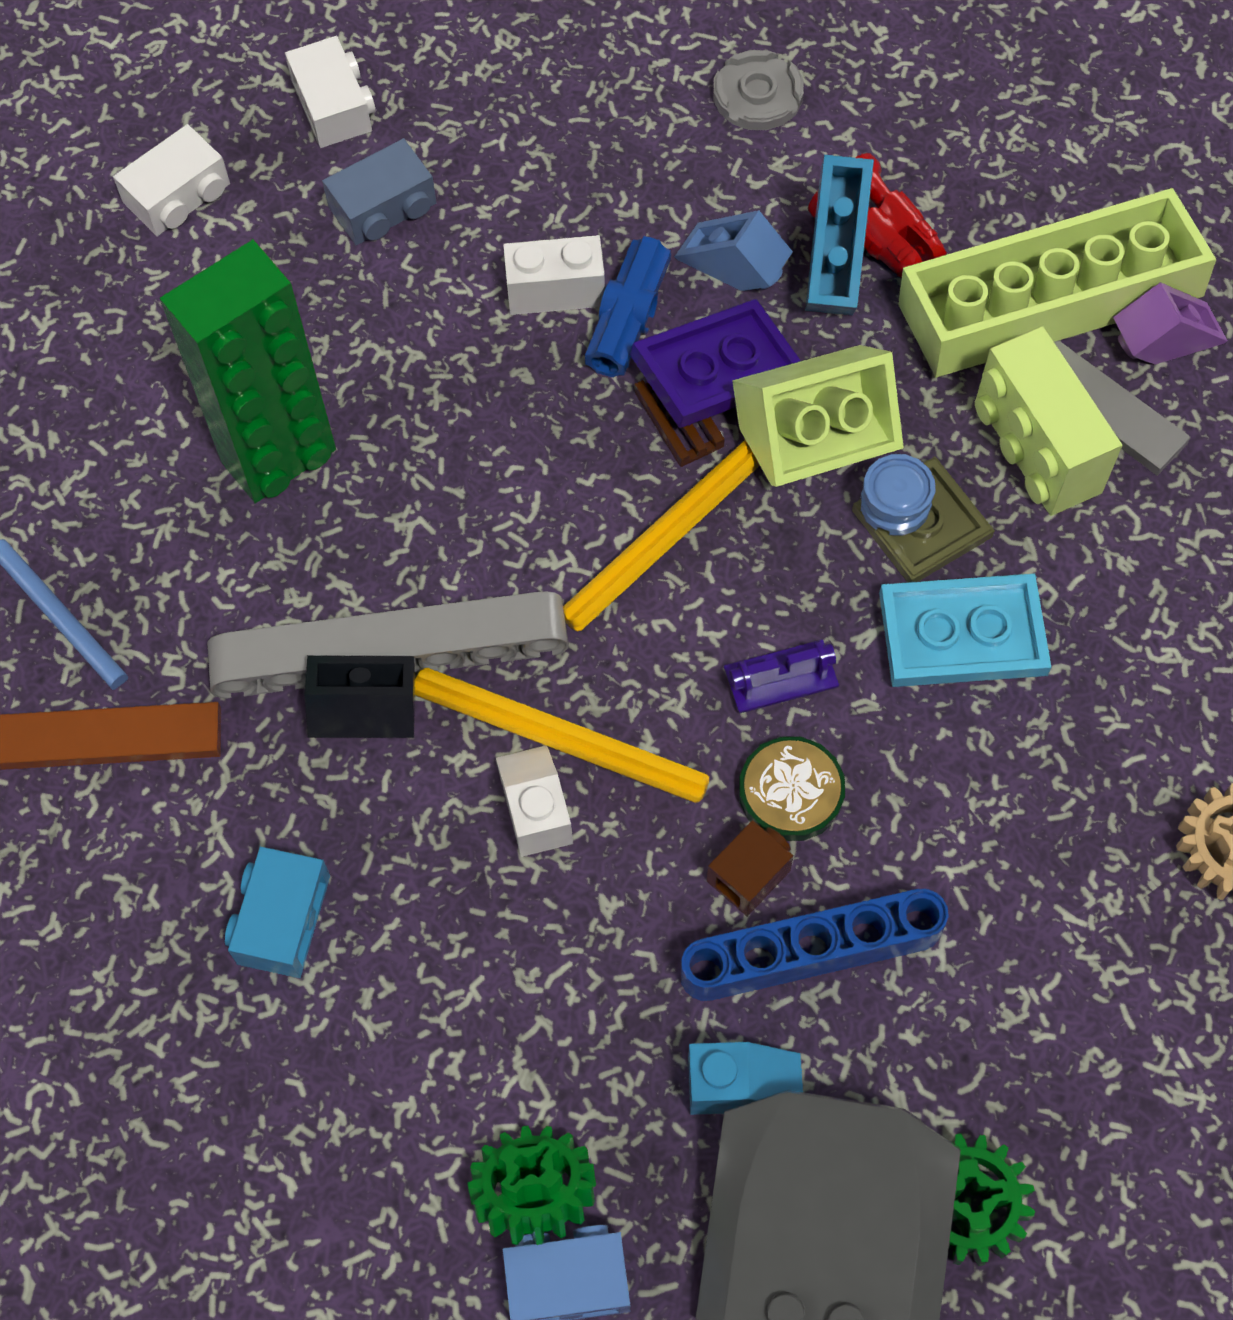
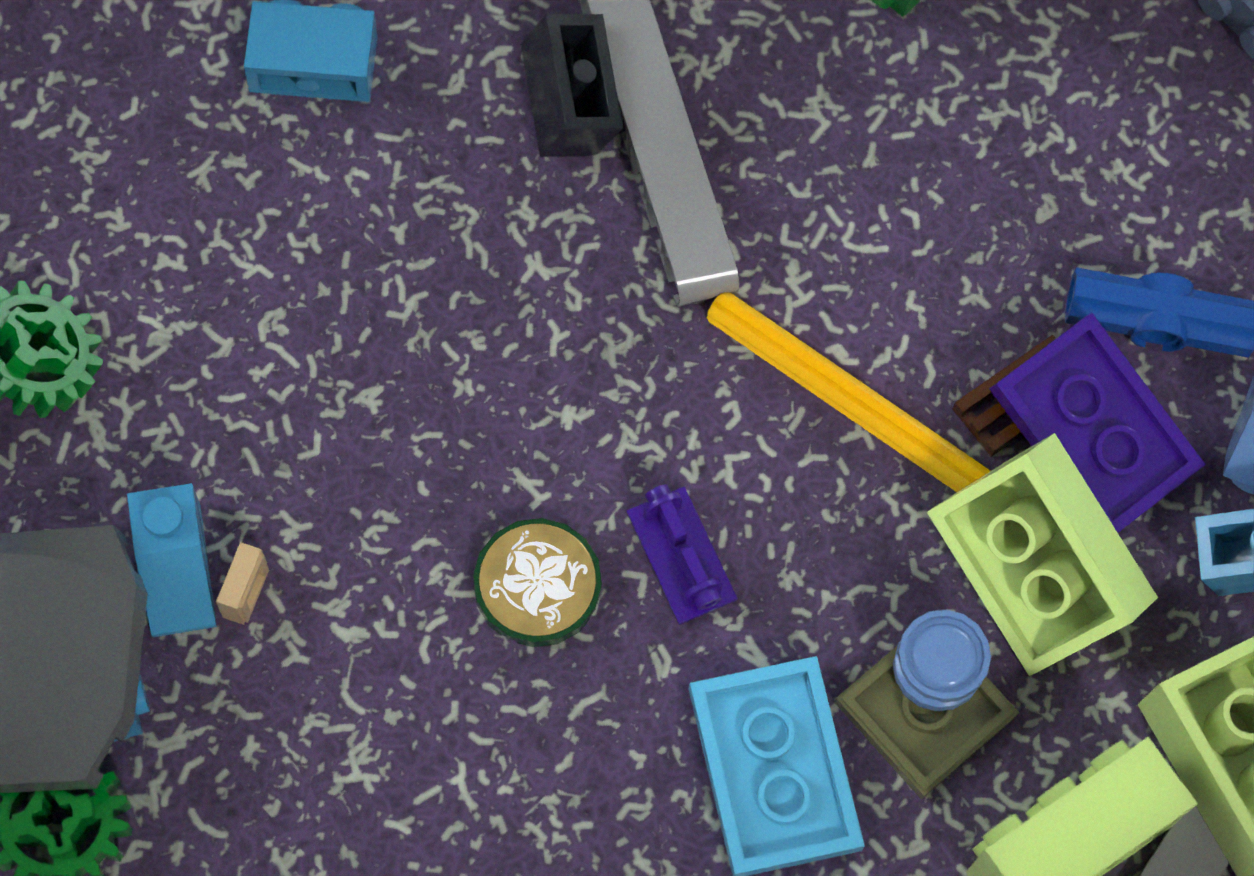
camera: 75 degrees right, 5 degrees up
yellow axle [415,668,709,803] -> none
white slope [496,745,573,857] -> none
white brick [503,235,605,315] -> none
blue beam [681,889,949,1001] -> none
reddish brown brick [707,820,794,917] -> none
none -> tan tile [216,542,269,625]

